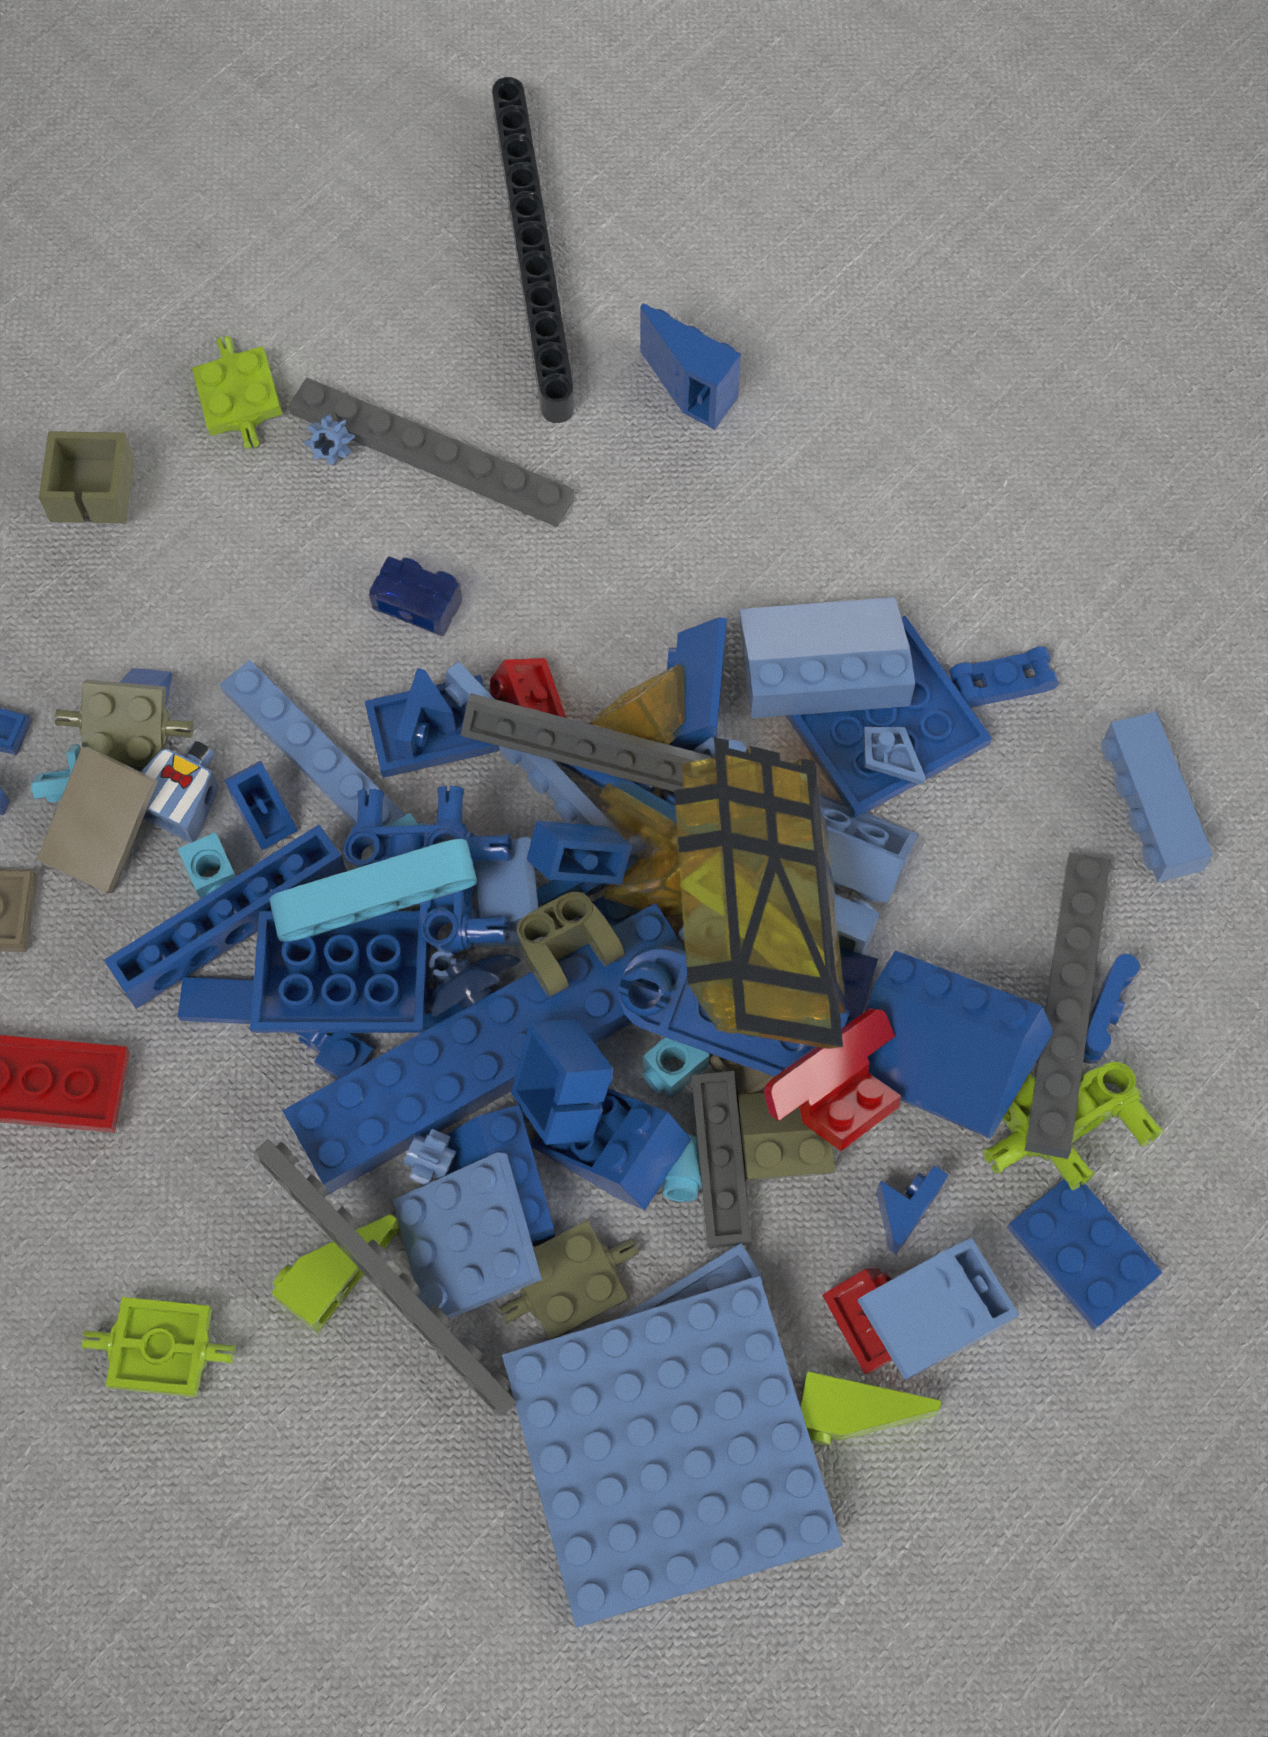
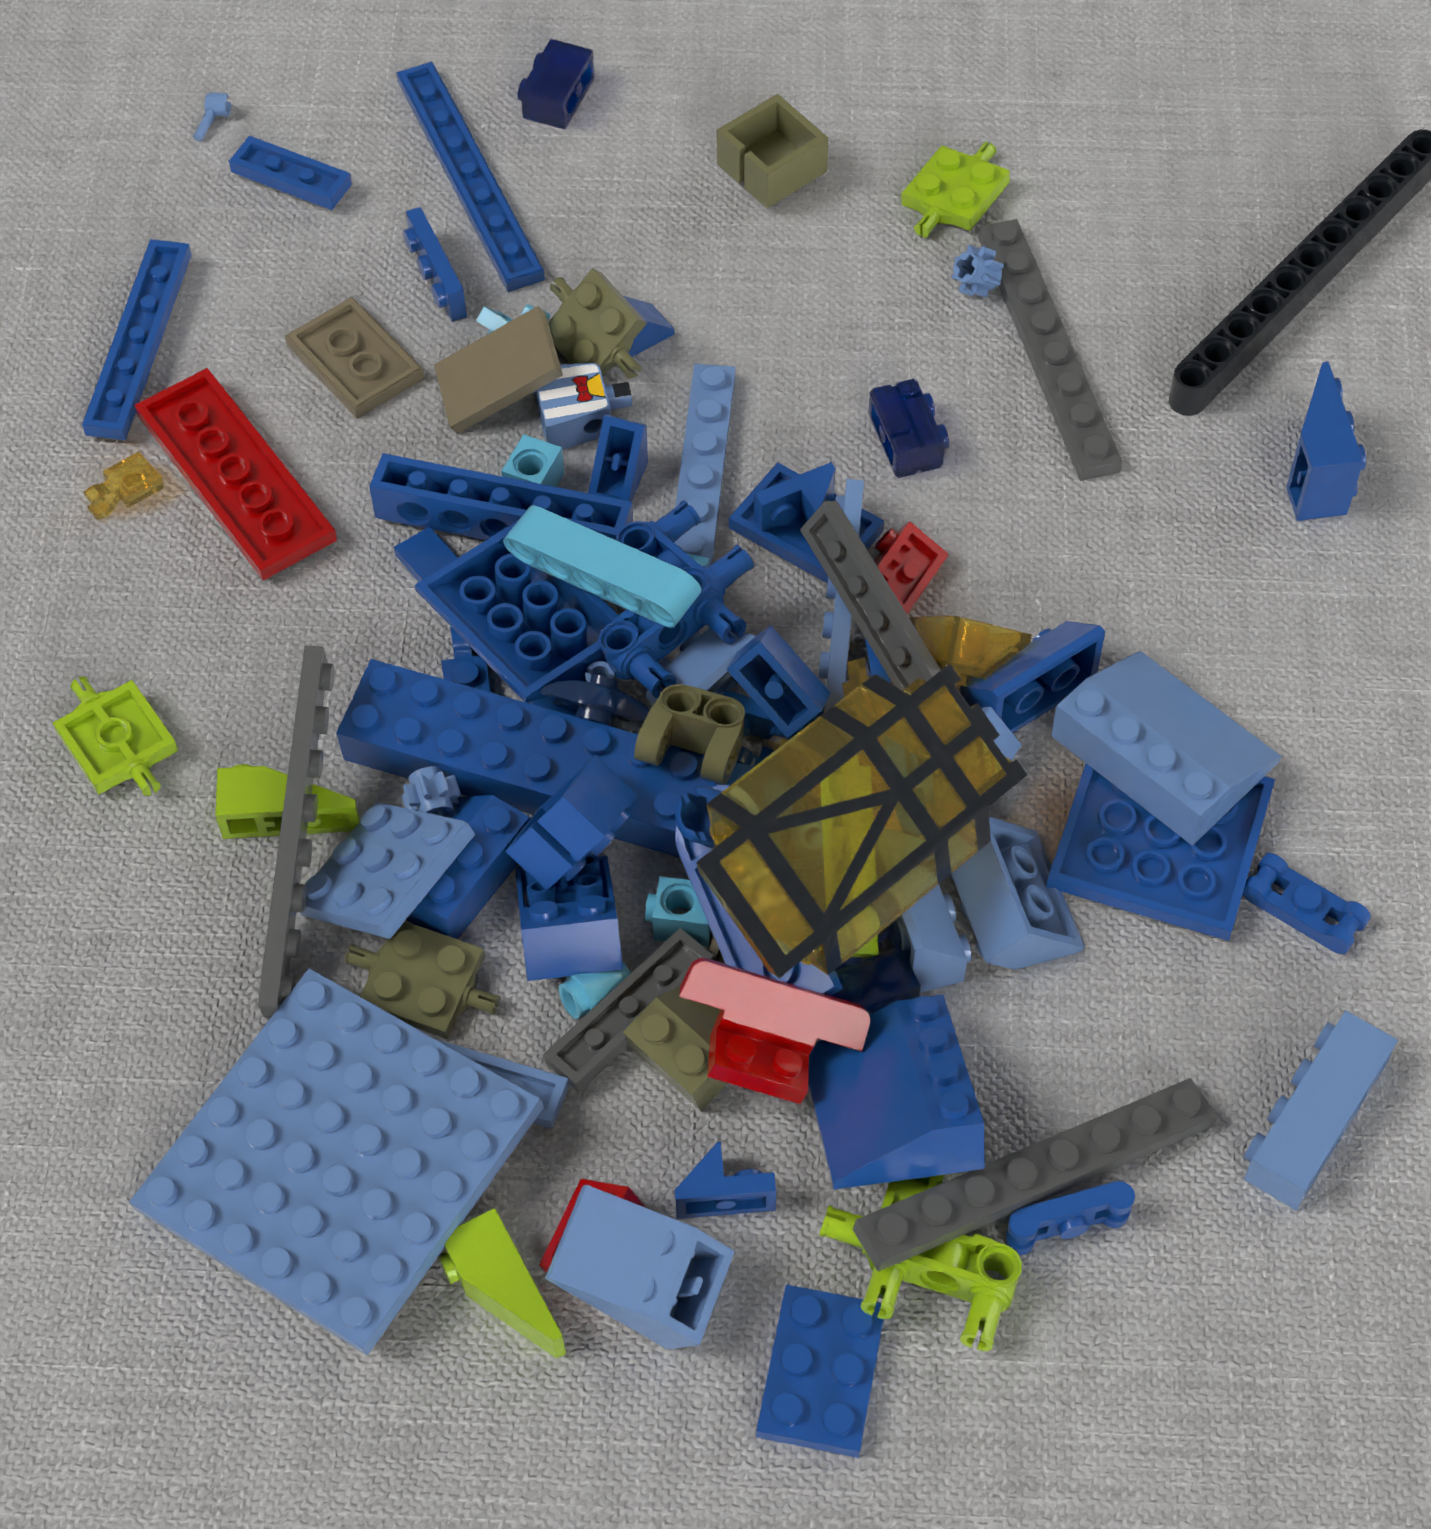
camera: 50 degrees right, 10 degrees down
medium blue piece [864,727,926,785] -> none

